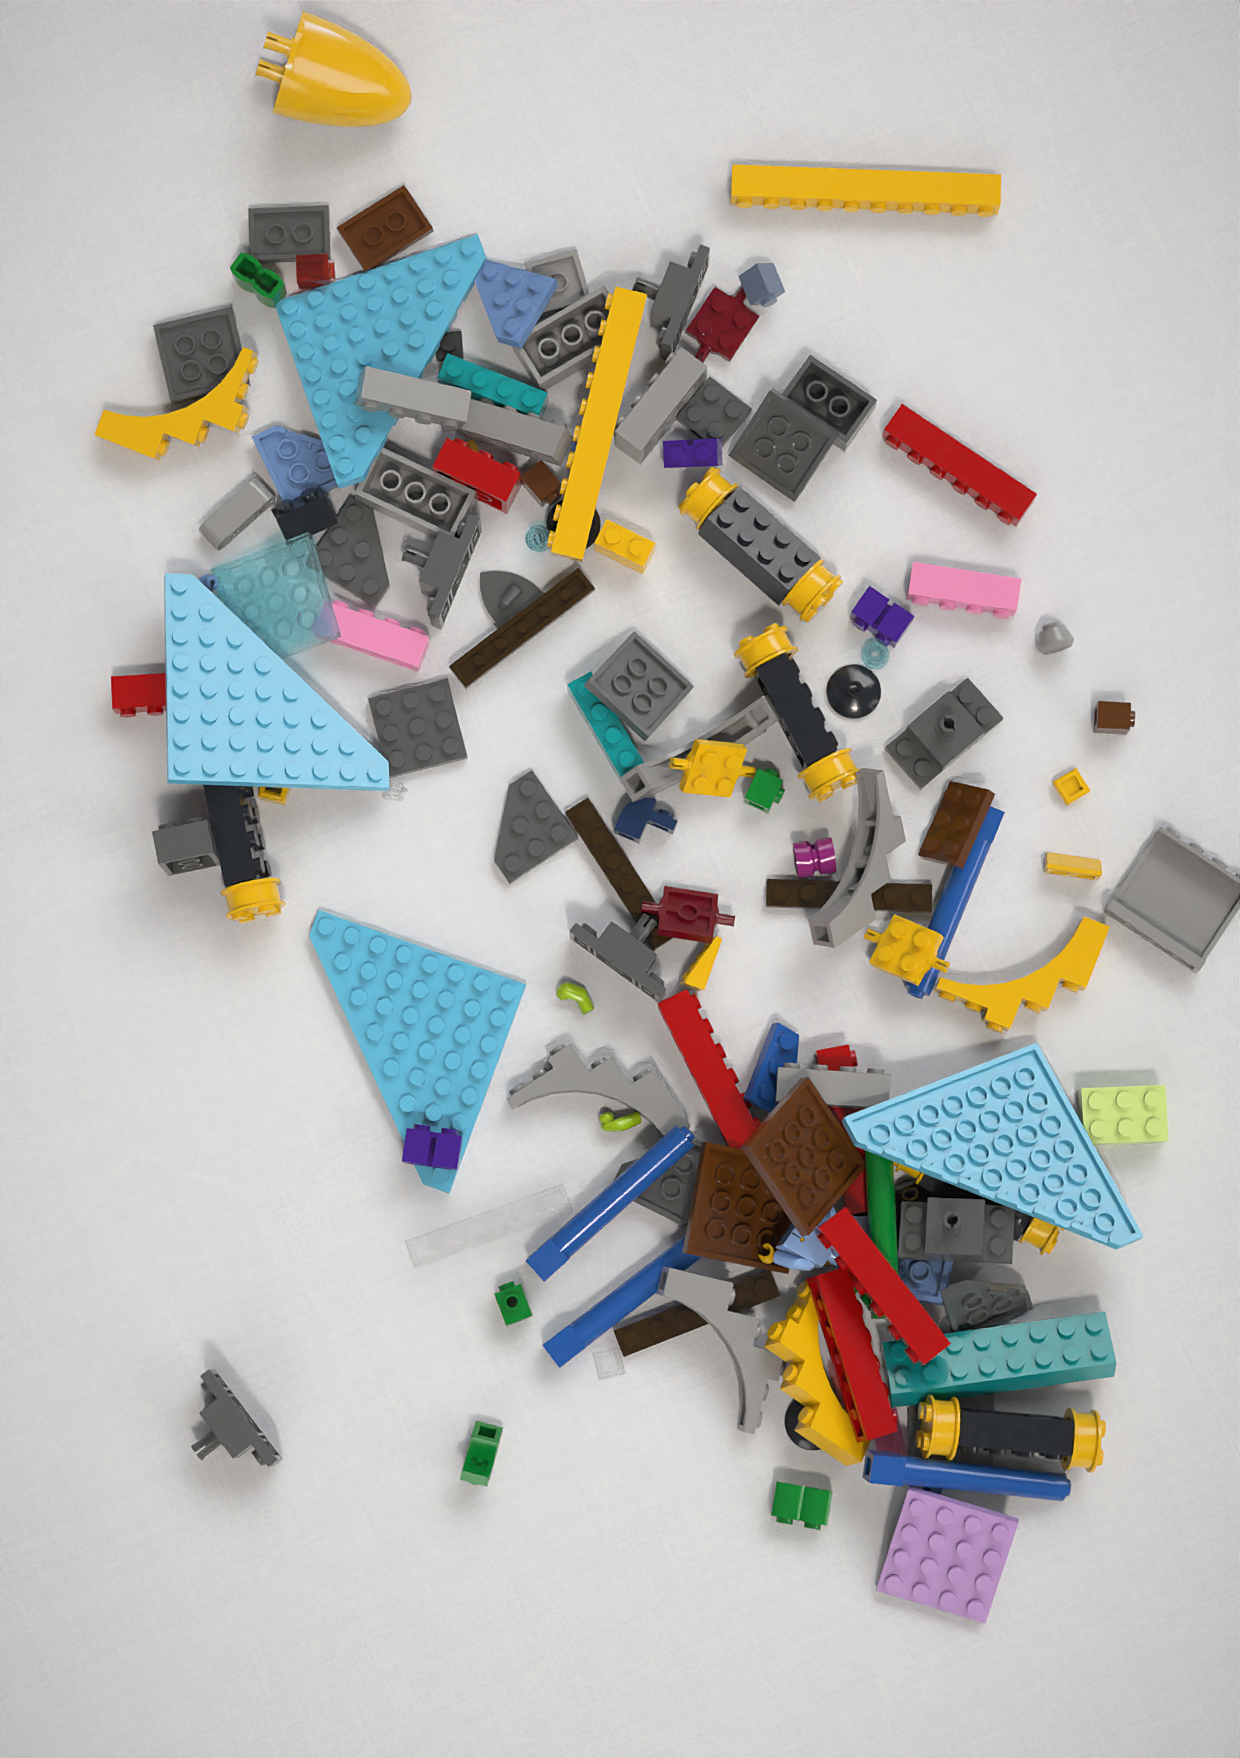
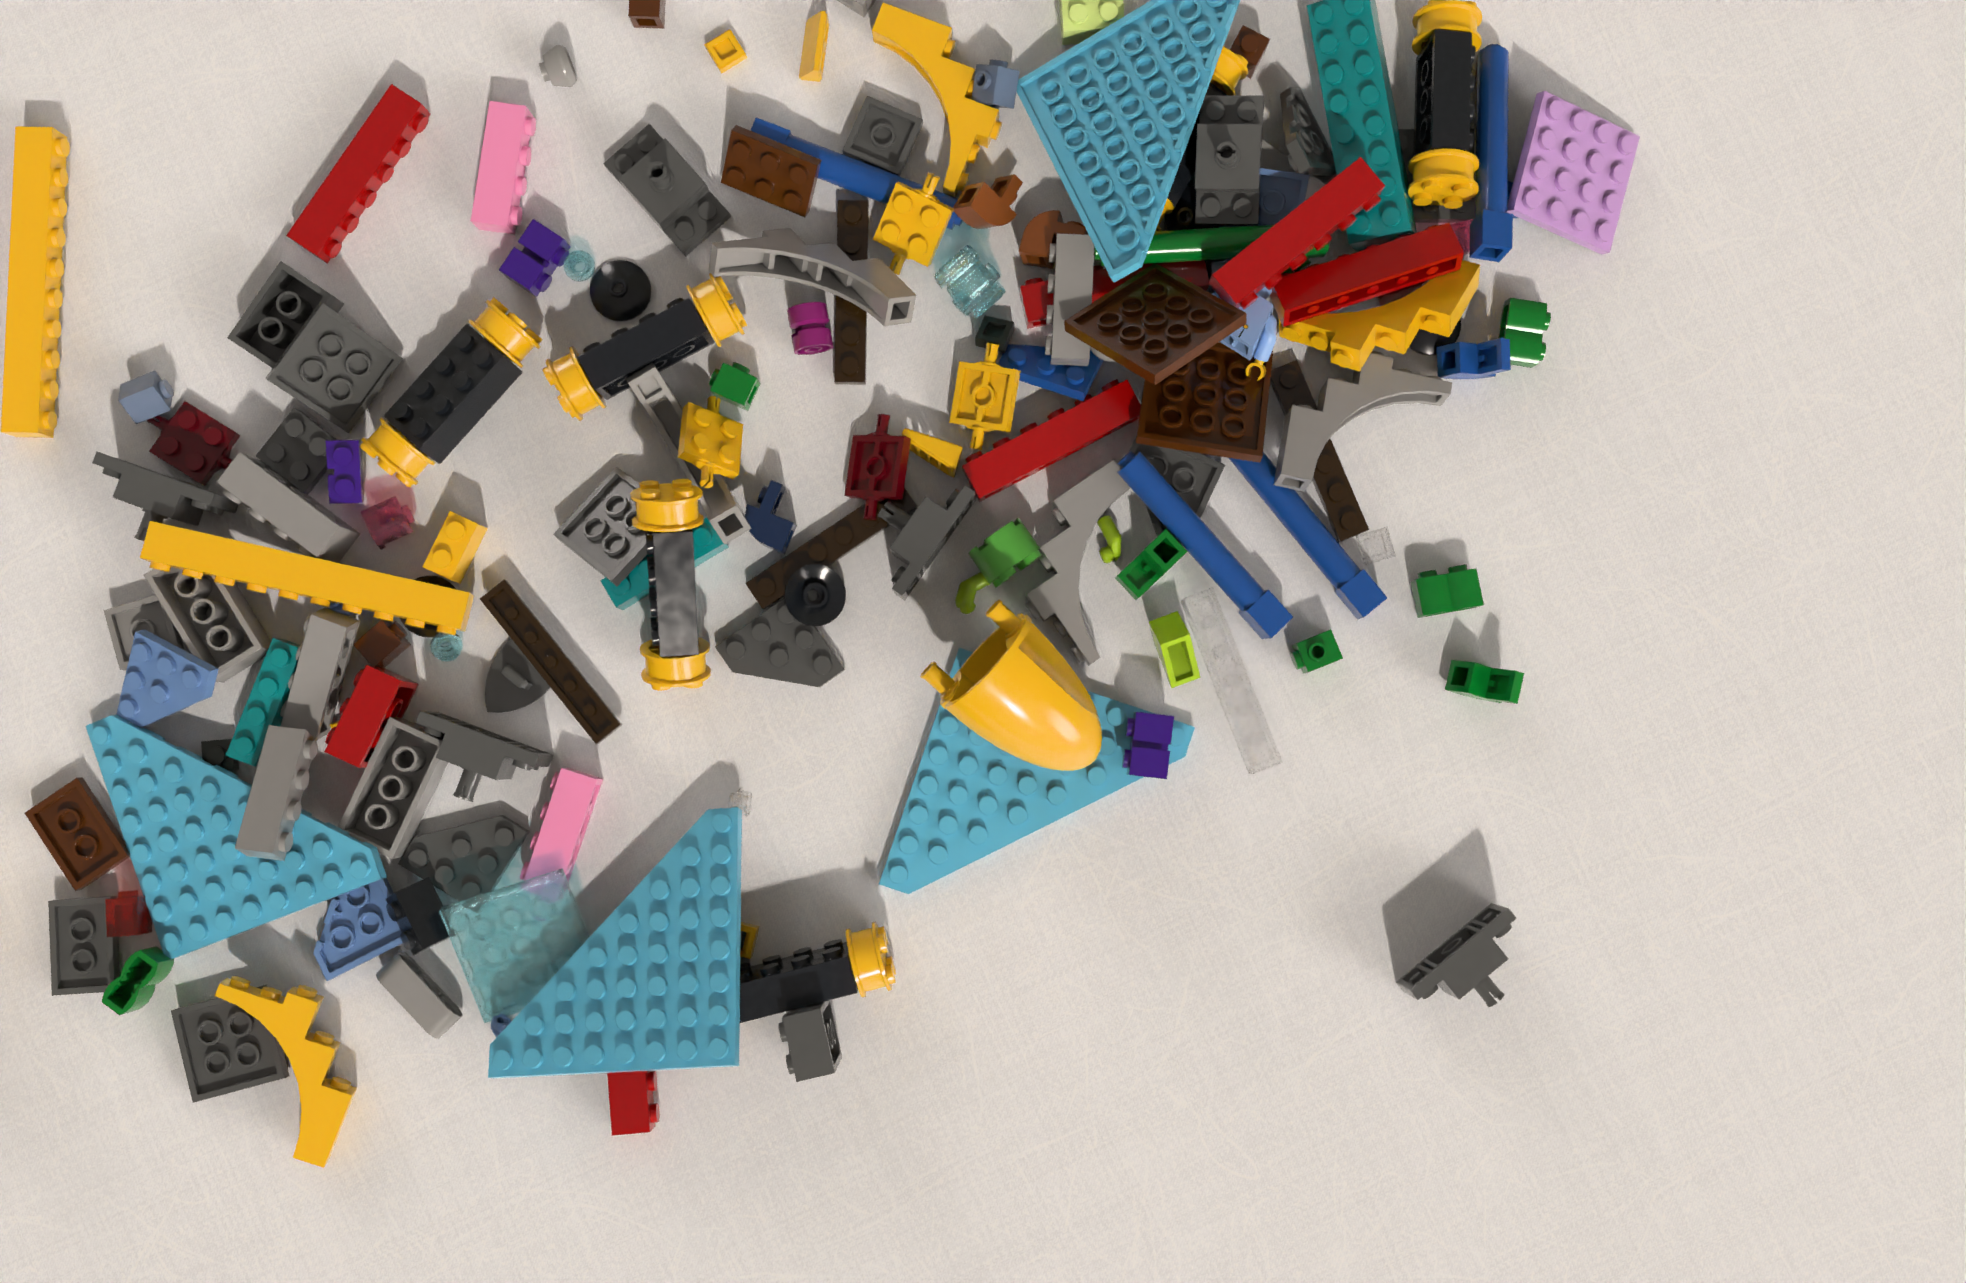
camera: 90 degrees left, 5 degrees up
dark grey plate [368,678,468,778] -> none
none -> clear pink brick [360,496,415,550]
none -> brick [630,479,711,691]
none -> black dish [784,564,846,626]
none -> dark grey plate [843,96,923,176]
none -> yellow windscreen [920,599,1102,771]
none -> clear light blue brick [934,245,1006,319]
none -> yellow plate [949,343,1021,450]
none -> dark orange brick [953,174,1023,229]
none -> bright green brick [968,518,1042,588]
none -> sand blue brick [971,59,1019,109]
none -> pearl dark grey plate [975,315,1014,353]
none -> dark orange brick [1019,210,1089,269]
none -> green brick [1115,529,1188,600]
none -> lime slope [1149,611,1201,688]
none -> reddish brown brick [1230,25,1270,79]
none -> green brick [1410,564,1484,618]
none -> blue brick [1437,338,1511,379]

